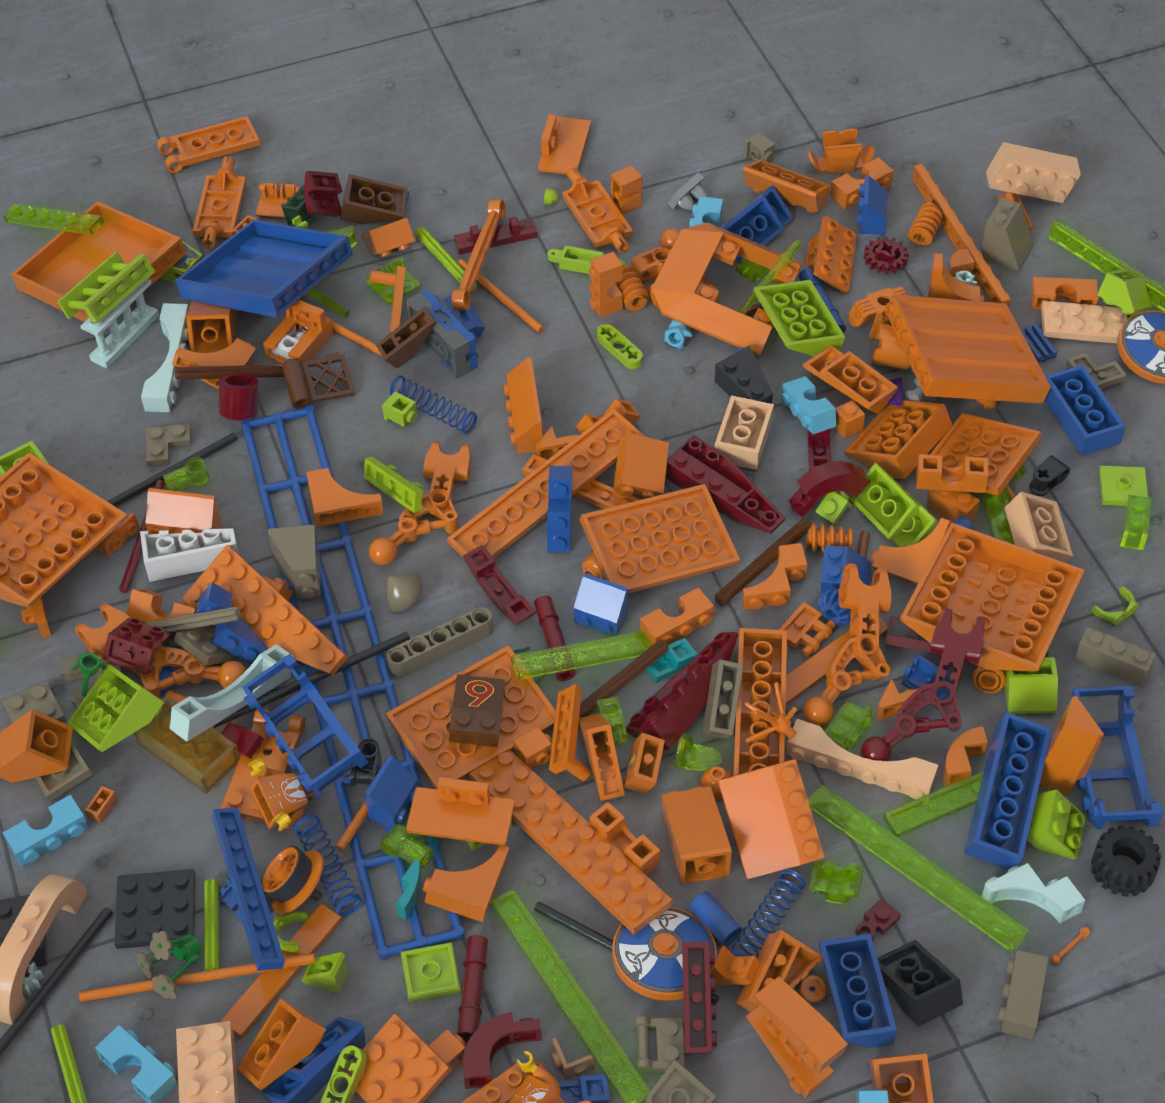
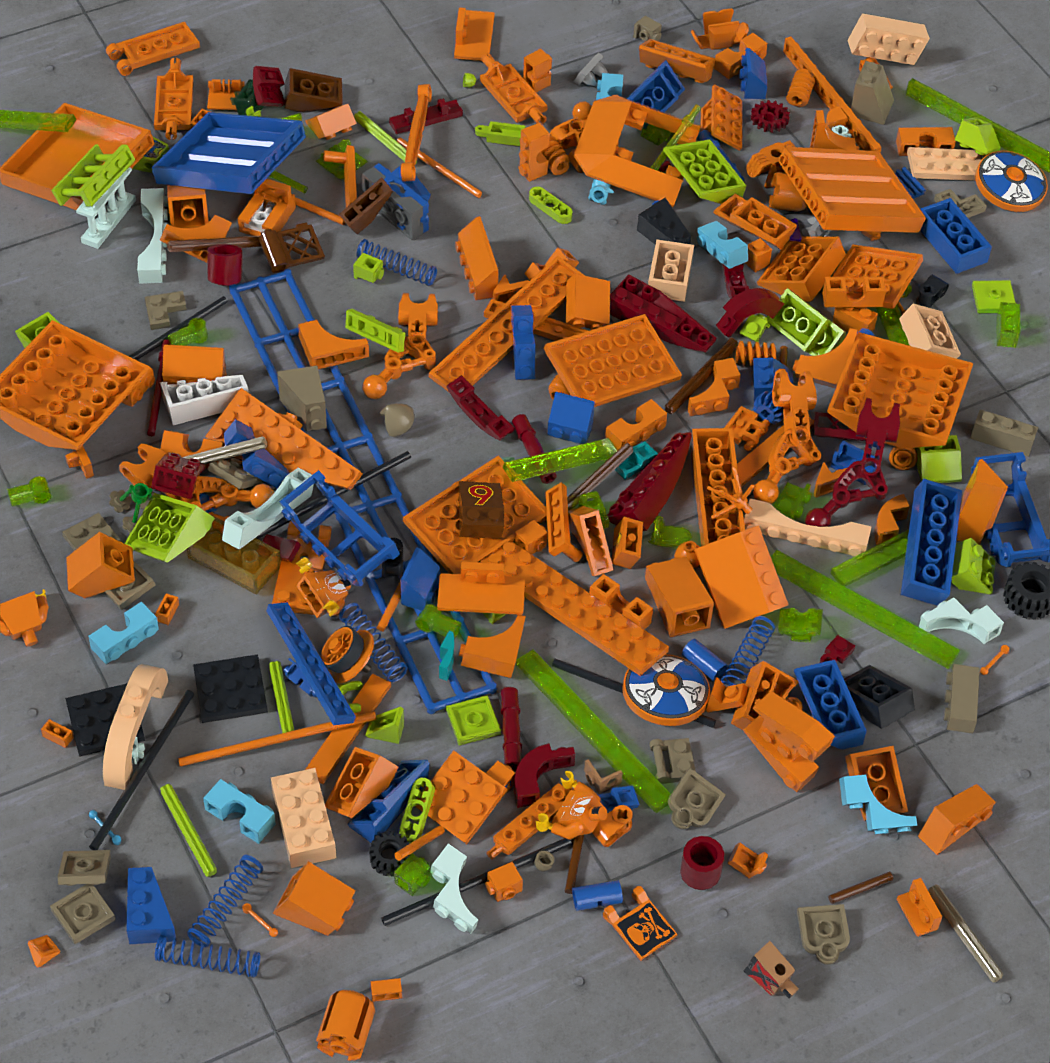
camera: 10 degrees left, 0 degrees up
plant [136,931,201,999] -> none
dark tan beam [387,607,493,677] -> none
dark red brick [682,942,717,1054] -> none
dark tan brick [702,660,743,740] -> none
lime cap [1091,586,1140,626] -> none

